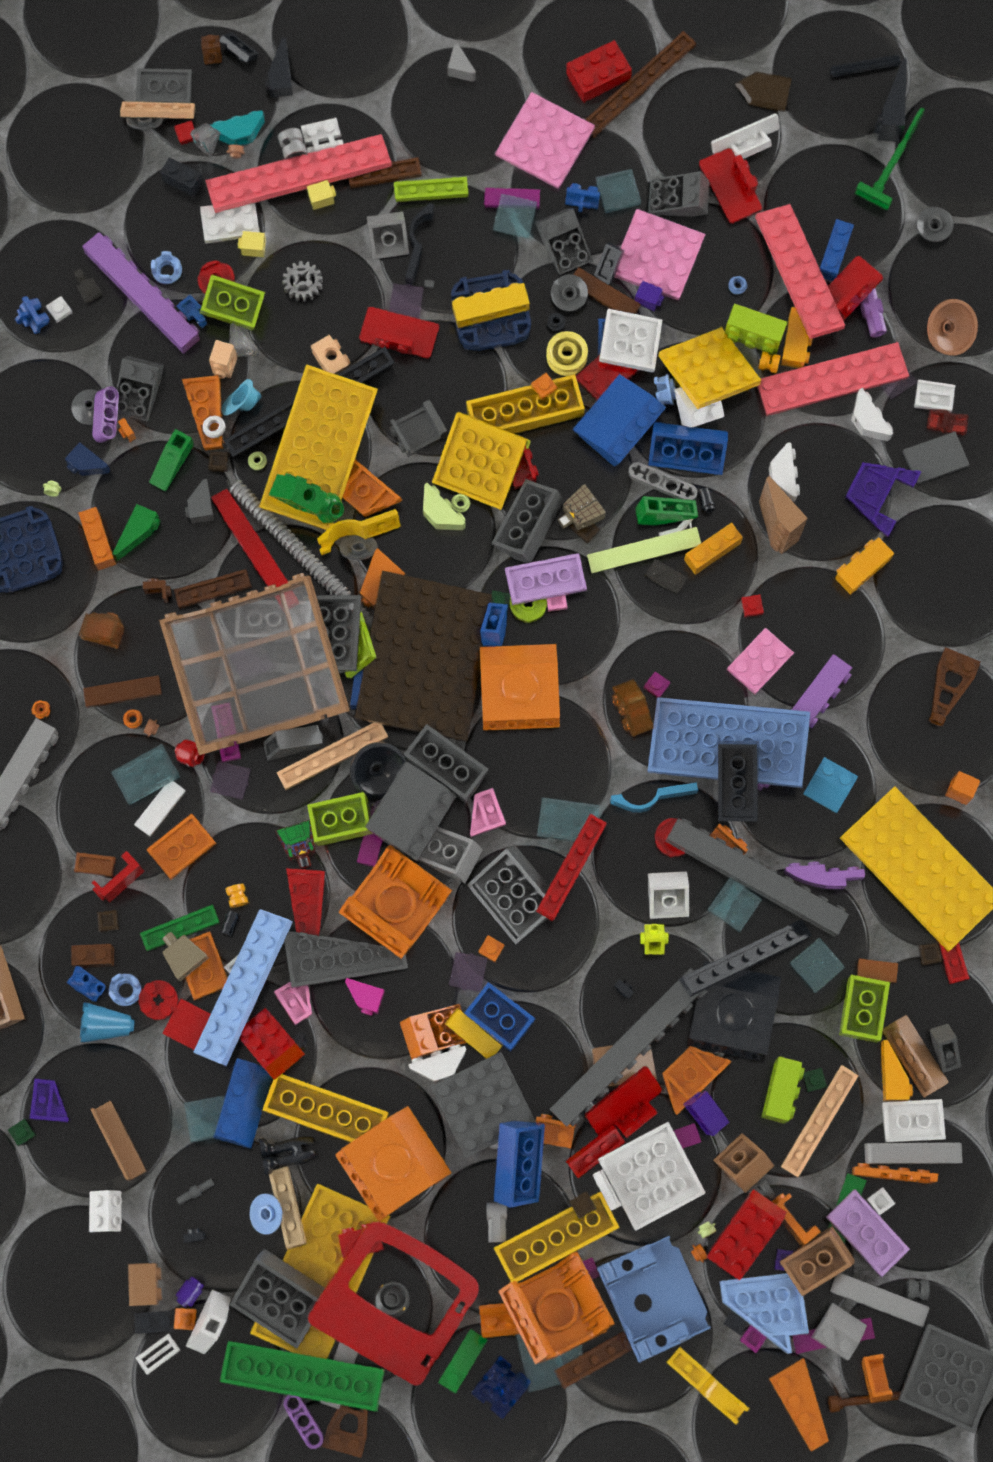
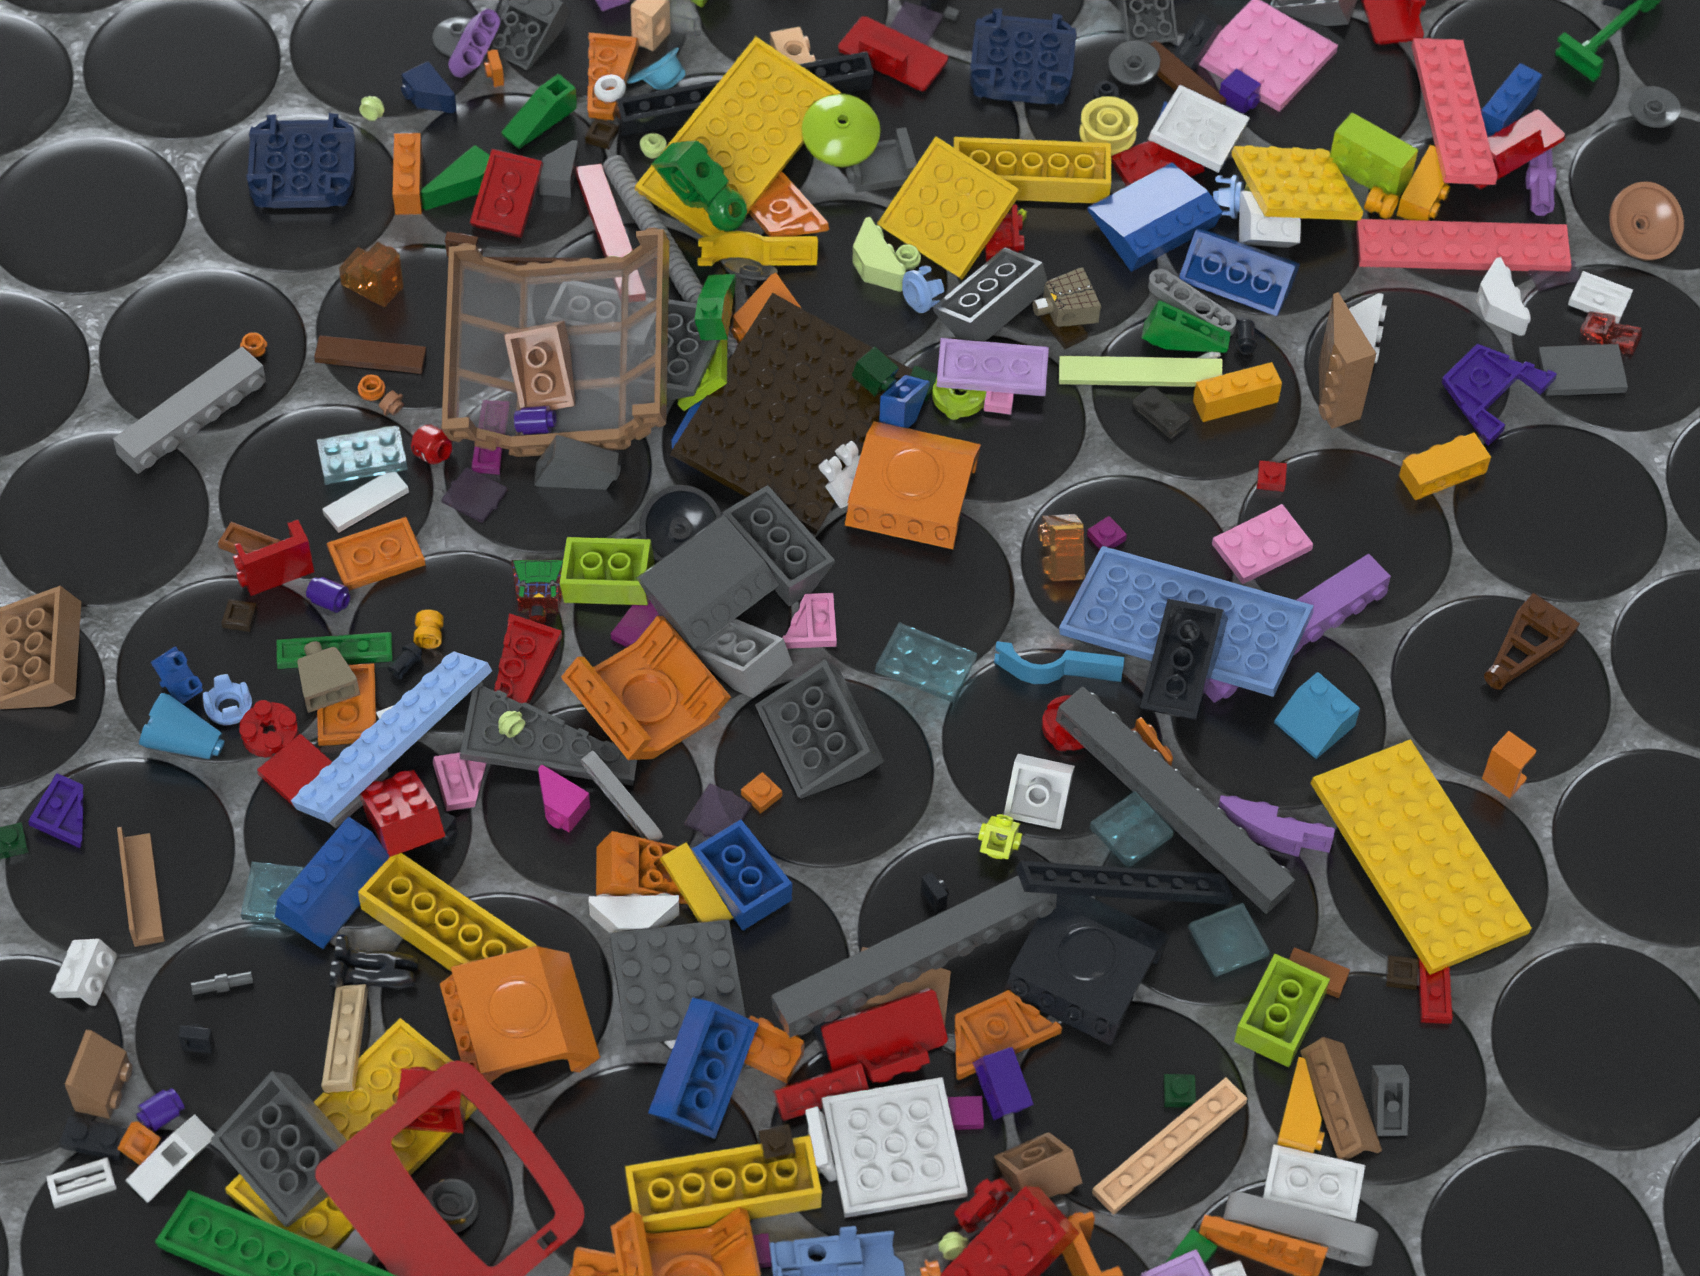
camera: 15 degrees right, 20 degrees down
reddish brown brick [71,944,114,968] -> none
light blue dish [250,1194,282,1234] -> none
light nougat plate [277,723,388,790] -> none
yellow brick [452,283,530,328] -> none
light grey piece [487,1202,507,1242] -> none
orange plate [531,373,557,400] -> none
red tile [536,814,607,921] -> none
medium blue plate [728,276,747,295] -> none
lime brick [761,1056,804,1124] -> none
none -> dark purple brick [306,577,351,613]
none -> red plate [470,149,544,238]
none -> yellowish green plate [498,711,525,738]
none -> nougat slope [504,321,575,410]
none -> dark purple brick [514,405,557,435]
none -> light grey beam [580,751,663,842]
none -> green slope [695,274,736,341]
none -> lime dish [802,94,880,167]
none -> white plate [819,441,861,508]
none -> dark green brick [851,347,899,397]
none -> light blue piece [902,266,944,313]
none -> red plate [954,1179,1013,1233]

